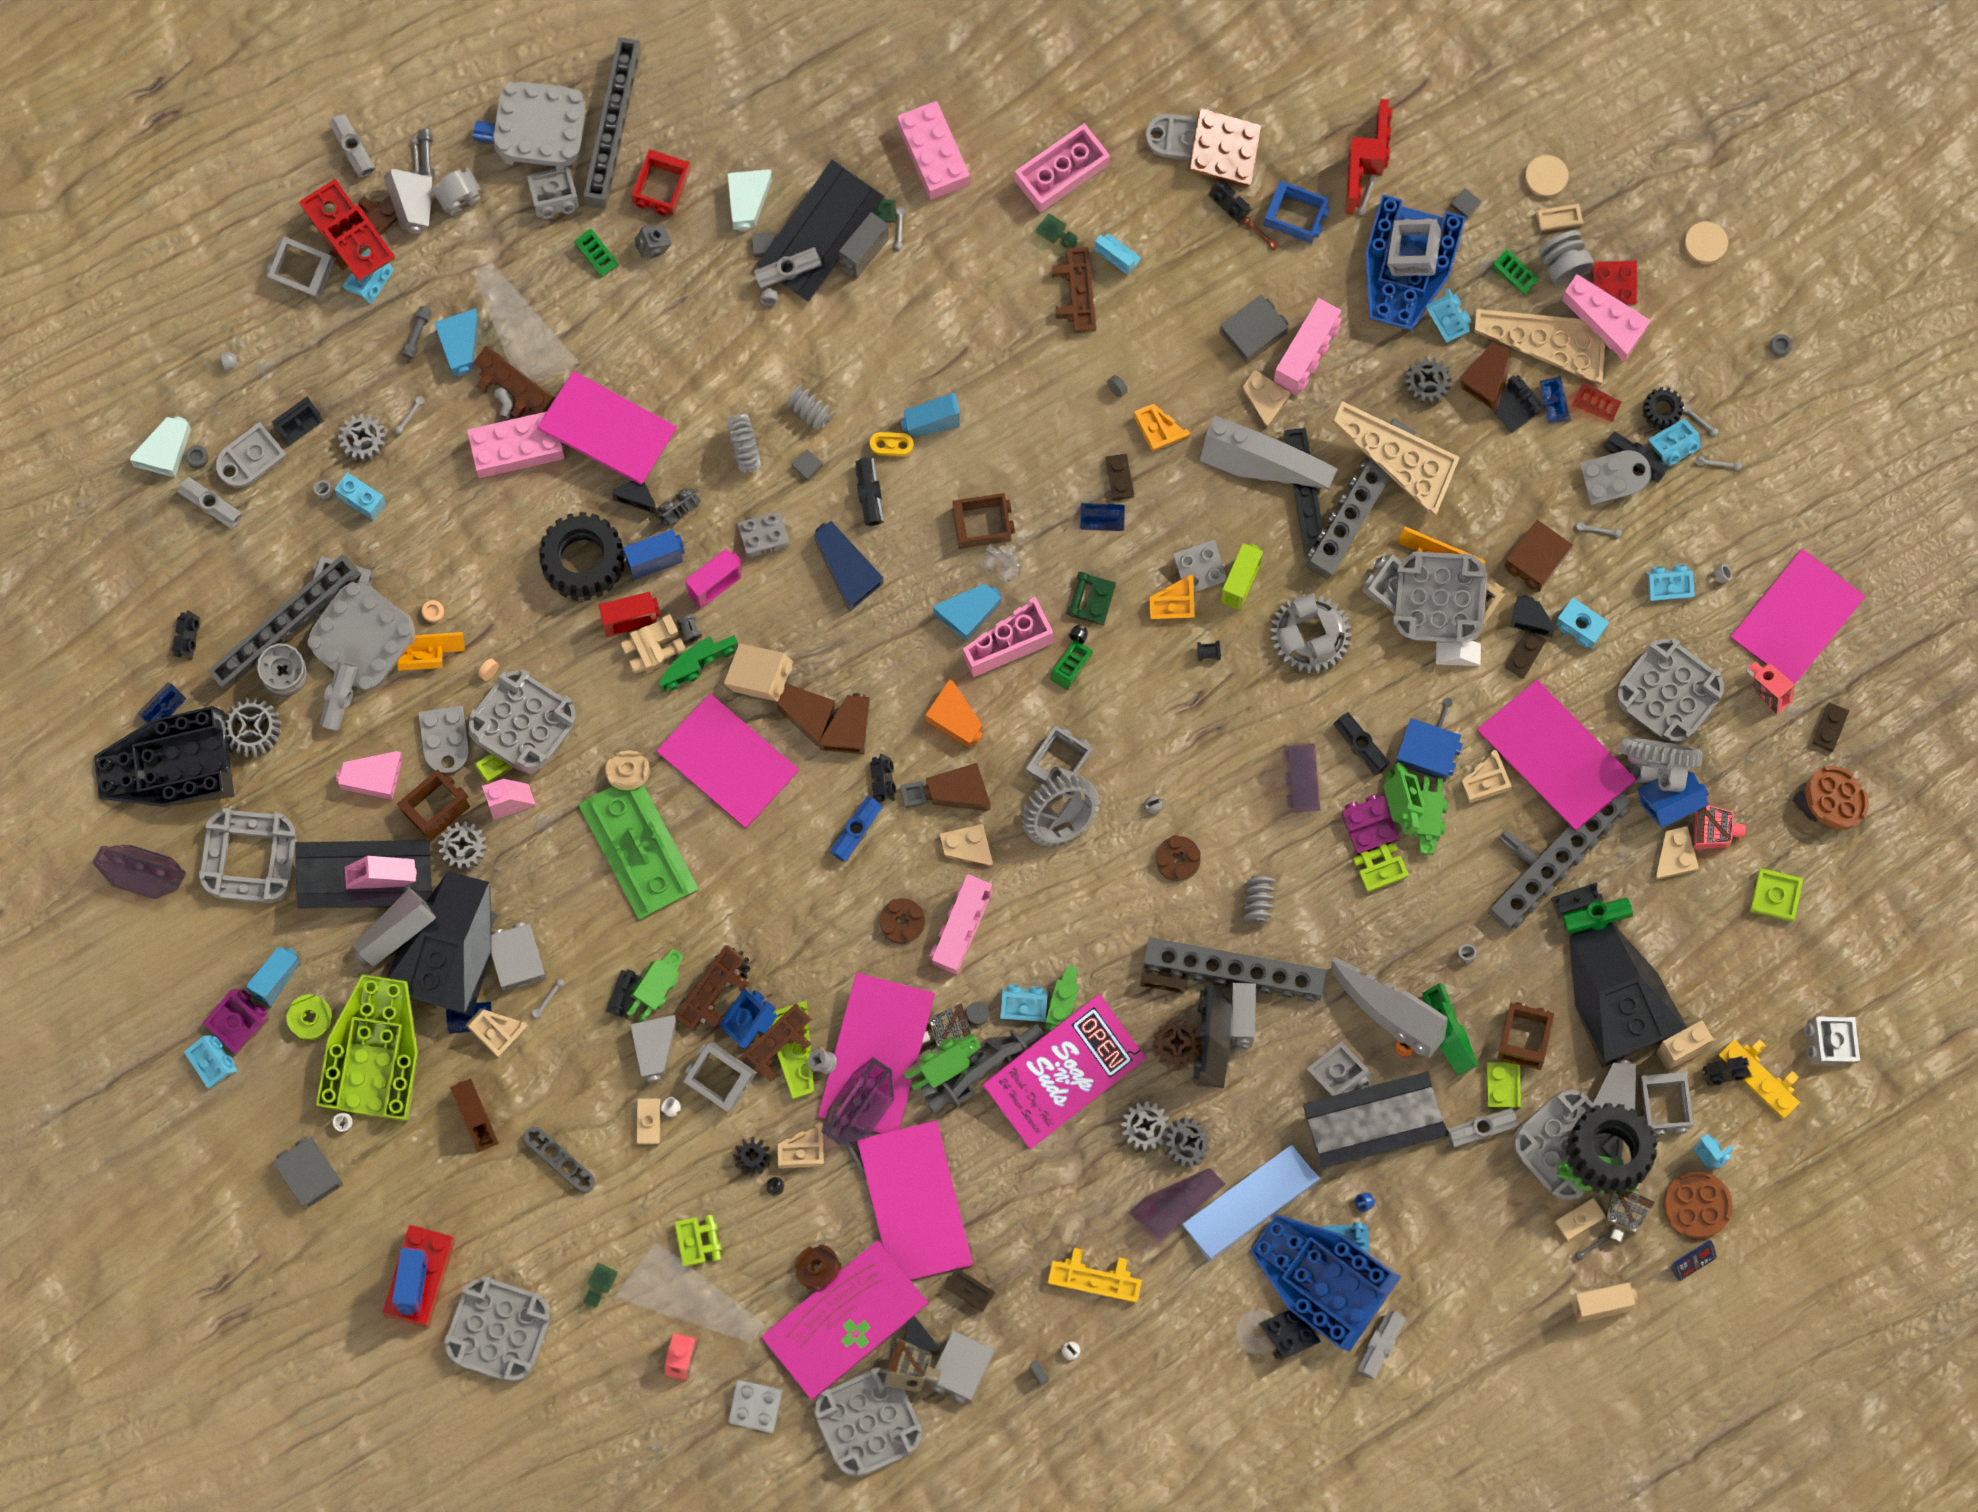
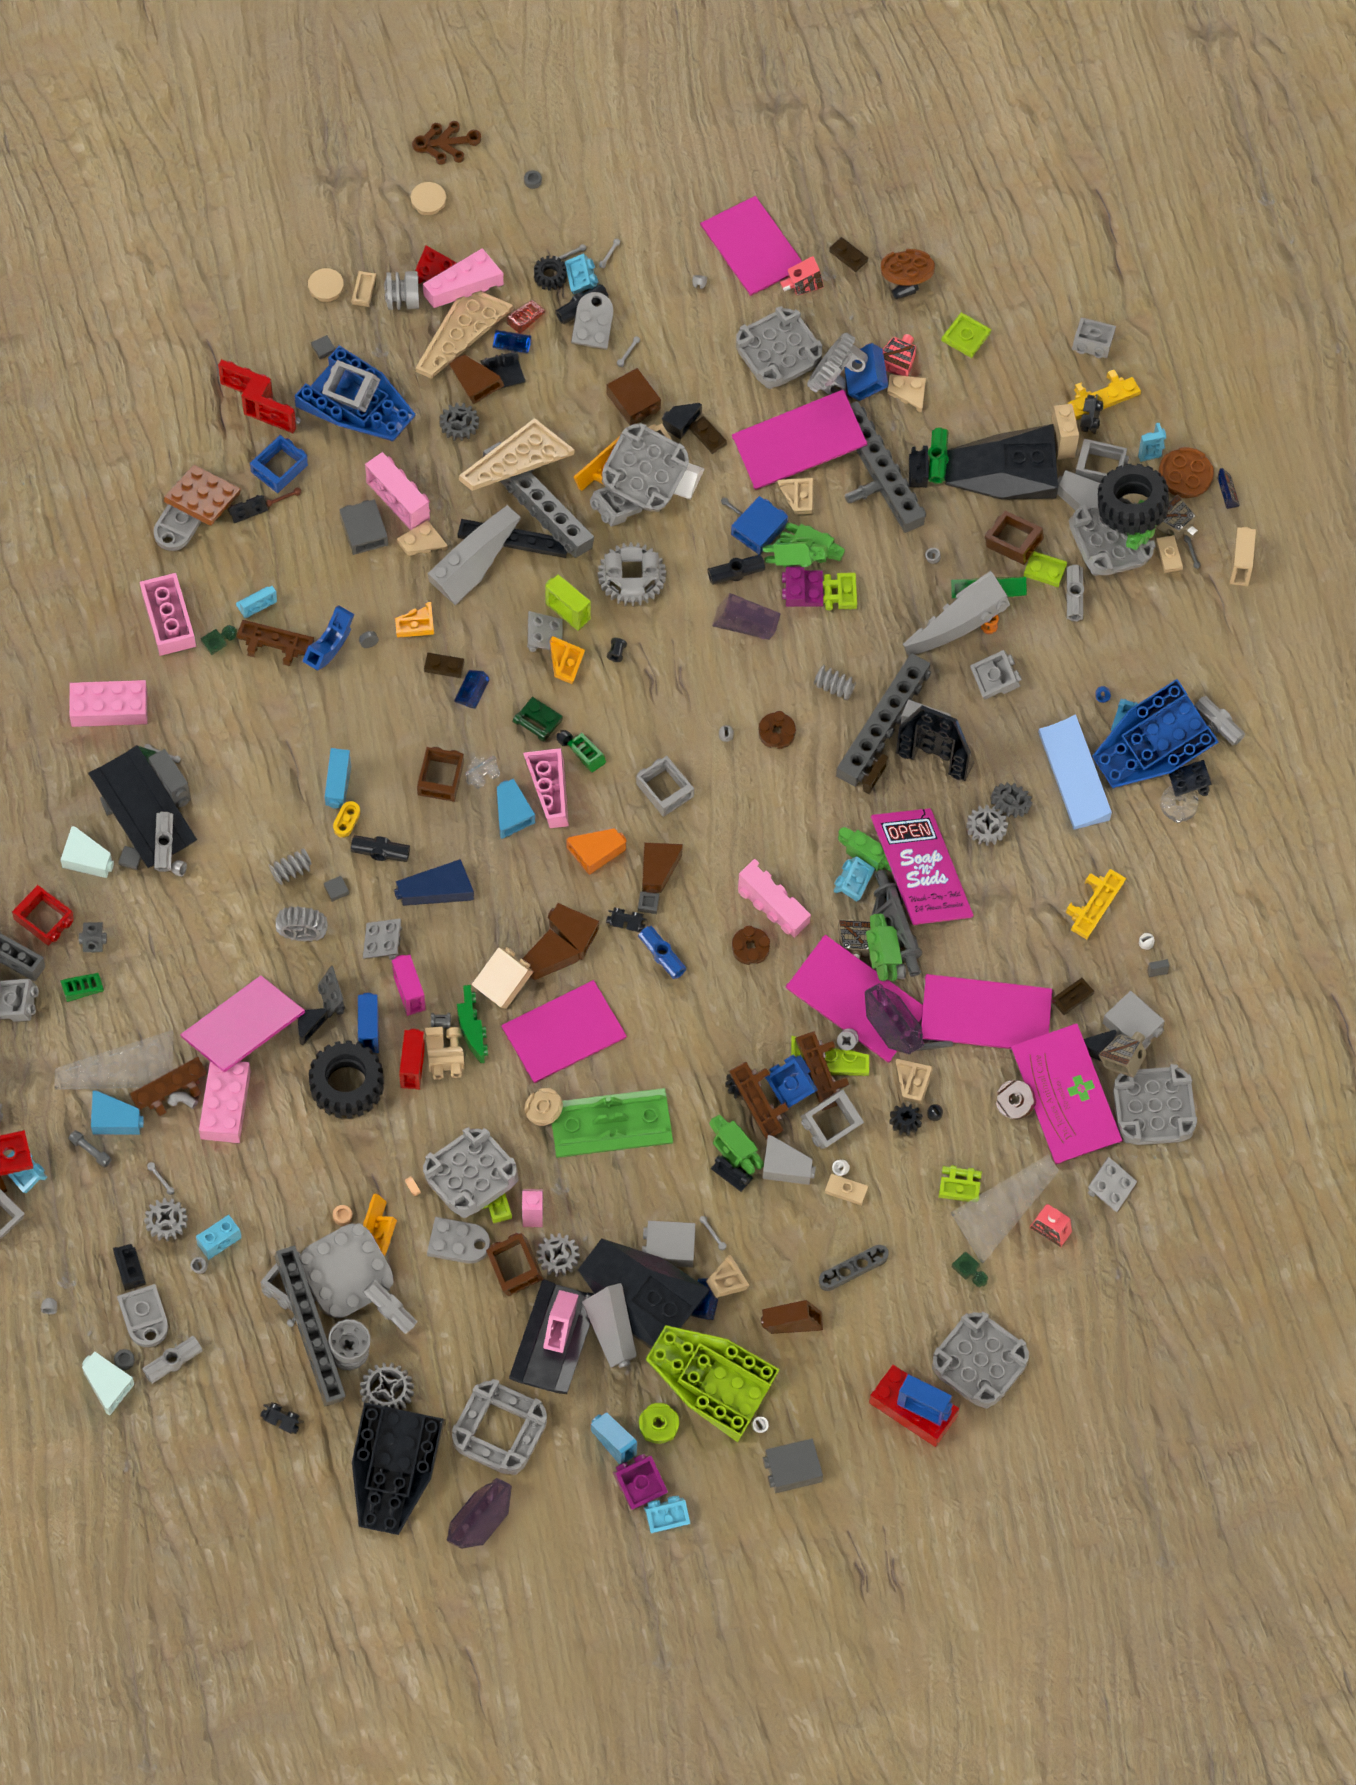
camera: 70 degrees left, 10 degrees down
clear blue slope [137,682,187,723] -> none
bright pink slope [336,751,403,800] -> none
tan wing [940,824,993,867] -> none
dark grey tile [966,1002,989,1025] -> none
light grey piece [1021,766,1100,847] -> none
clear purple wedge [1128,1168,1225,1246] -> none
reddish brown gear [1152,1019,1201,1069] -> none
hinge [1303,1071,1449,1169] -> none
medium azure bracket [1426,288,1471,343] -> none
green slope [1492,249,1539,295] -> none
medium azure brick [1556,598,1609,649] -> none
medium azure bracket [1646,564,1695,601] -> none
none -> blue arch [302,605,355,671]
none -> reddish brown plant [412,121,481,165]

